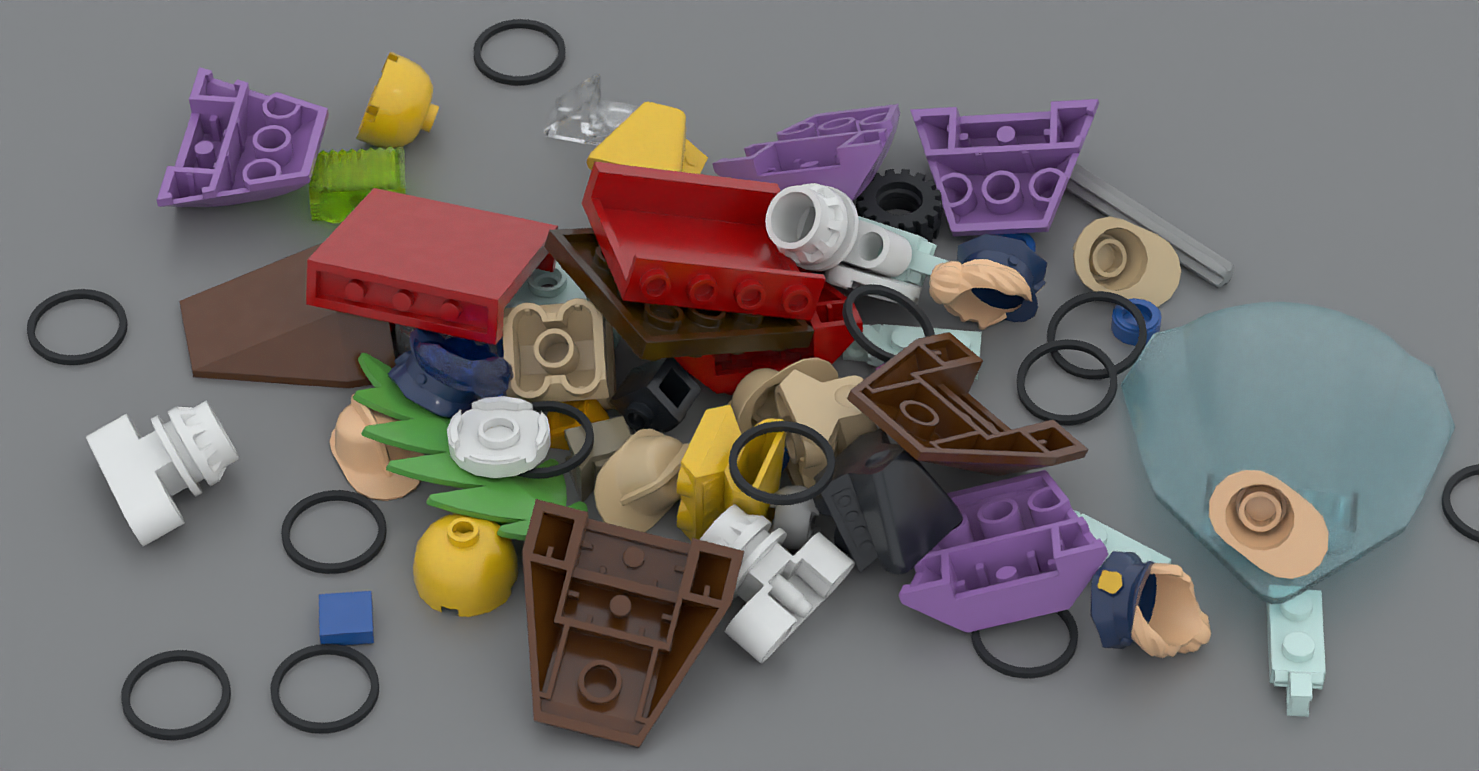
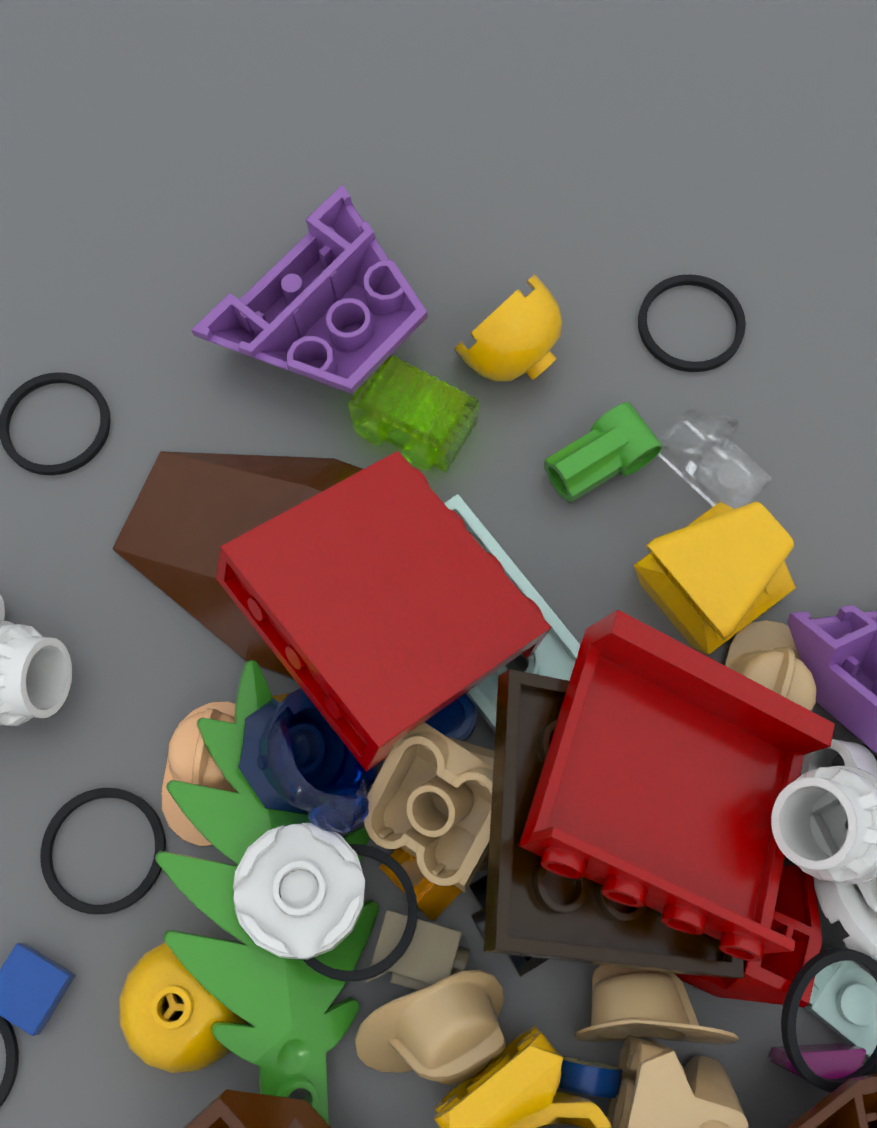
camera: 35 degrees right, 25 degrees up
none -> bright green piece [543,402,663,504]

